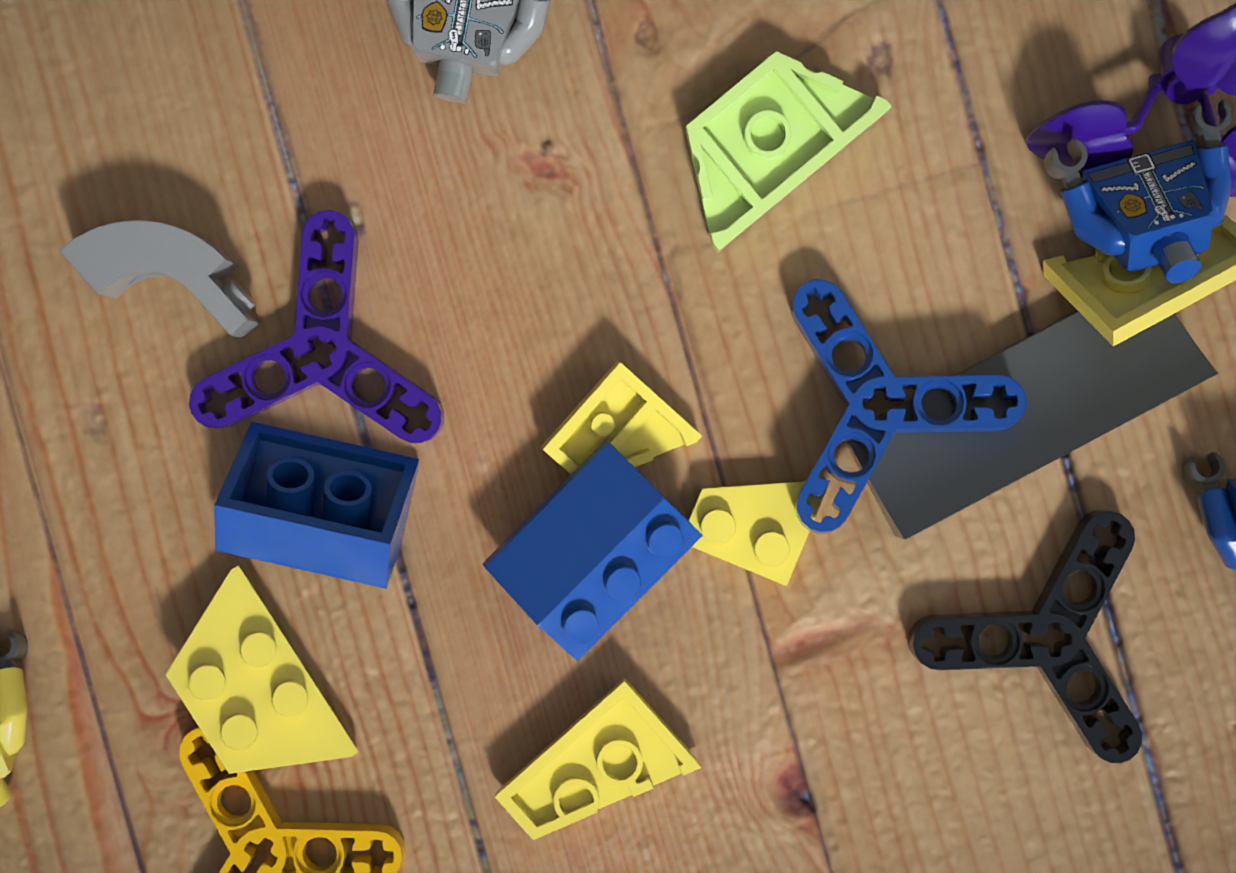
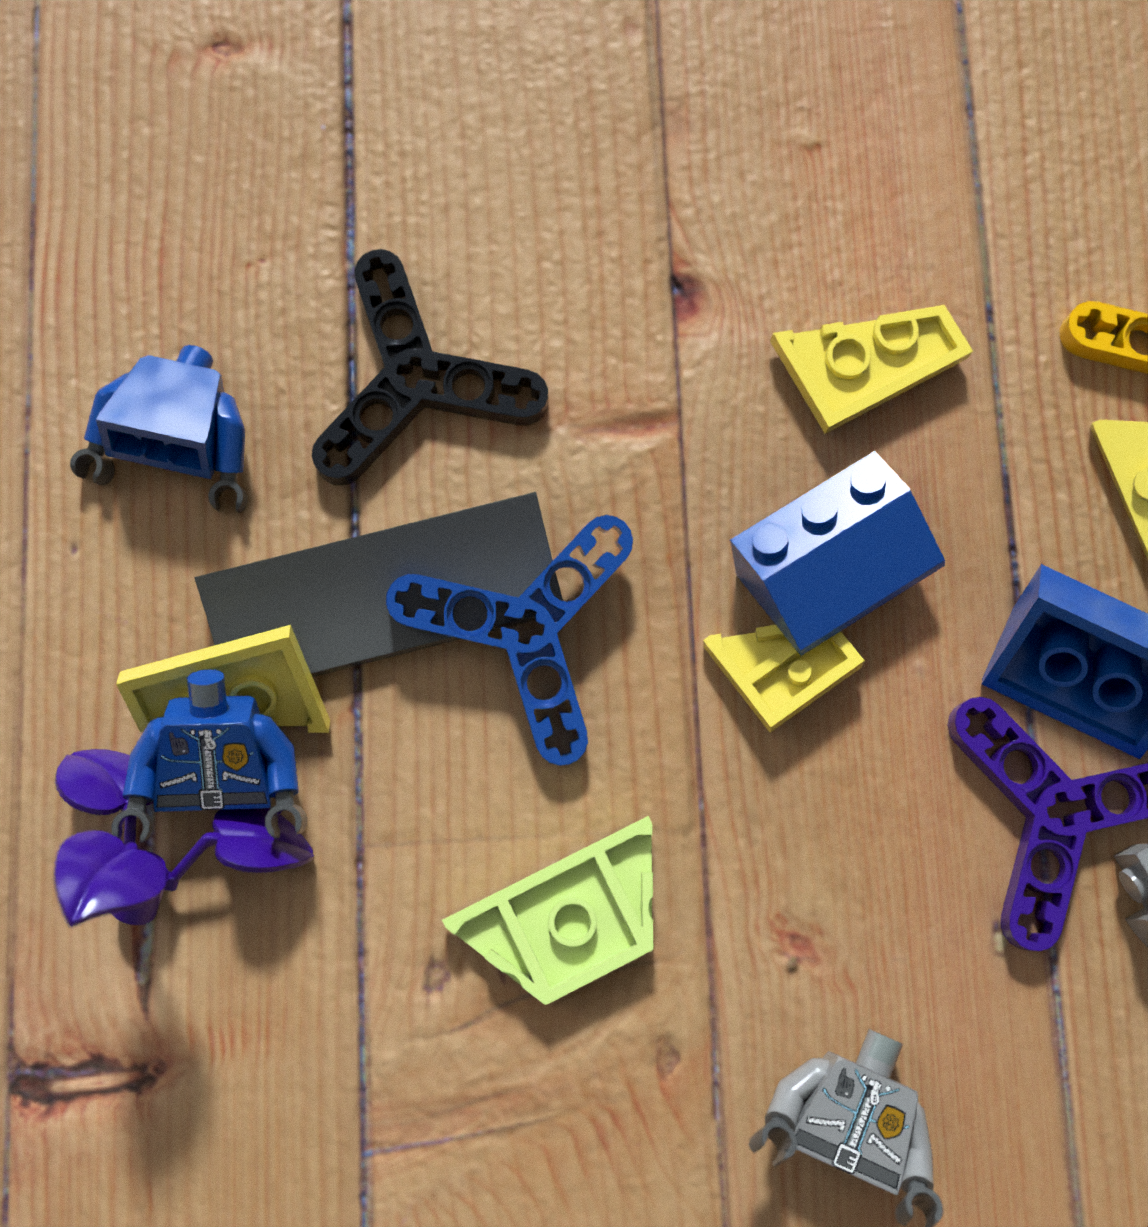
camera: 175 degrees left, 10 degrees down
light yellow wing [688,481,829,586] -> none

